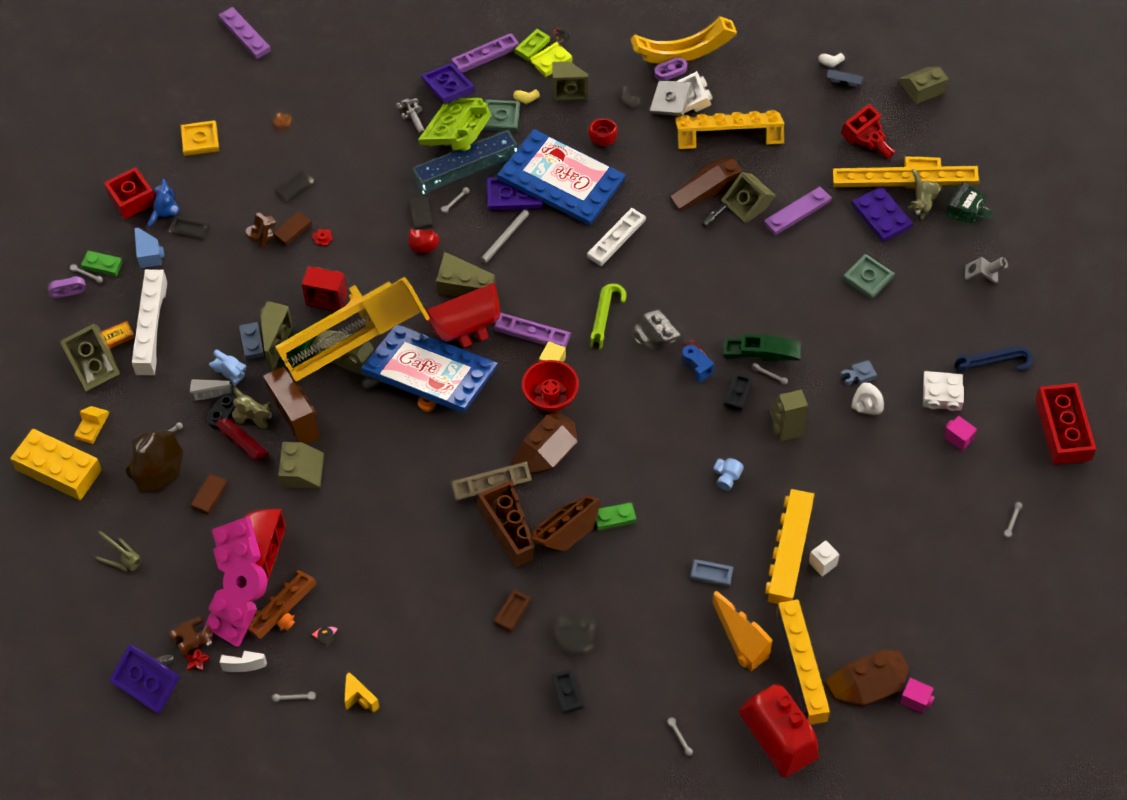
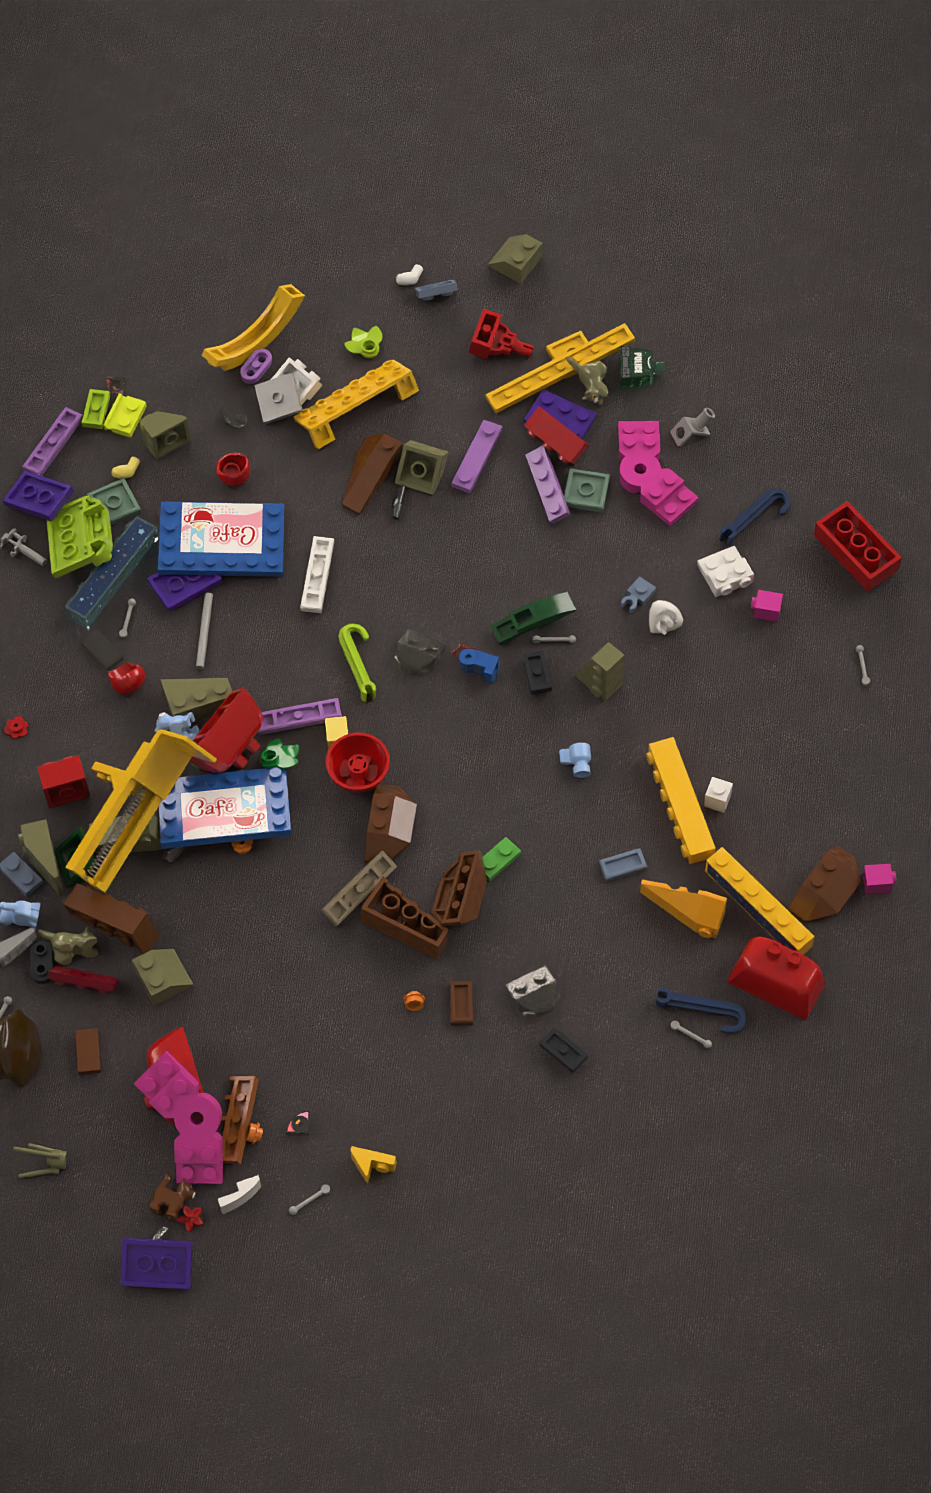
camera: 30 degrees left, 5 degrees up
none -> light blue animal [154,712,200,740]
none -> green plate [260,738,300,769]
none -> lime plate [344,326,382,358]
none -> orange plate [404,991,425,1011]
none -> red brick [524,406,590,465]
none -> medium lavender plate [526,446,570,524]
none -> dark pink plate [618,421,699,526]
none -> dark blue piece [656,988,746,1033]

